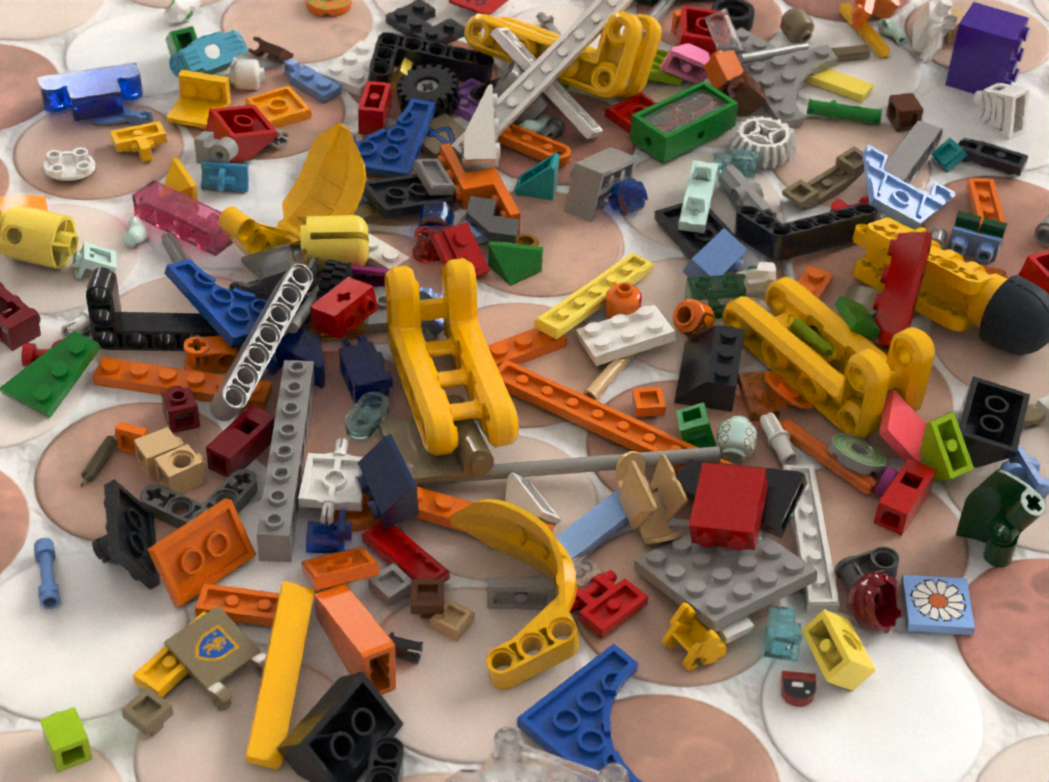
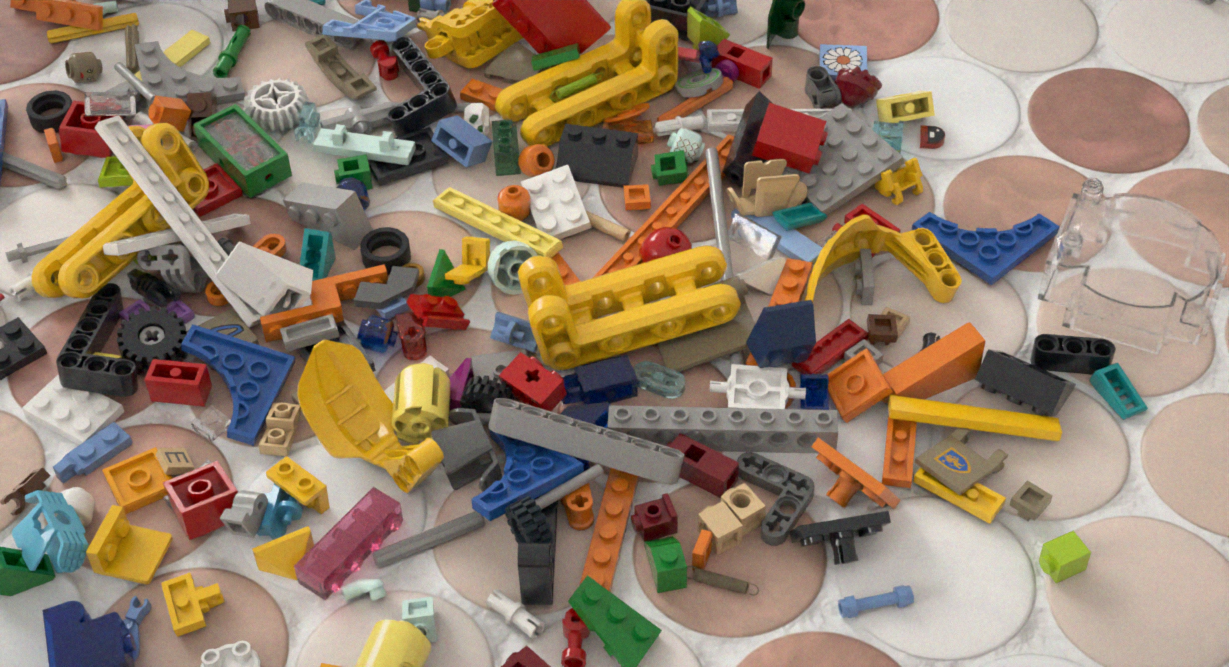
camera: 85 degrees left, 5 degrees up
none -> tan tile [156,448,194,475]
none -> yellow bracket [266,456,330,514]
none -> green brick [334,154,373,190]
none -> black tyre [360,227,411,275]
none -> yellow bracket [445,236,490,285]
none -> light aqua cylinder [488,240,538,295]
none -> black bush [505,496,553,546]
none -> light grey bar [535,464,604,510]
none -> red cylinder [639,227,692,263]
none -> green slope [644,536,687,593]
none -> clear blue plate [698,41,719,74]
none -> clear plate [728,214,782,260]
none -> teal tile [772,203,828,231]

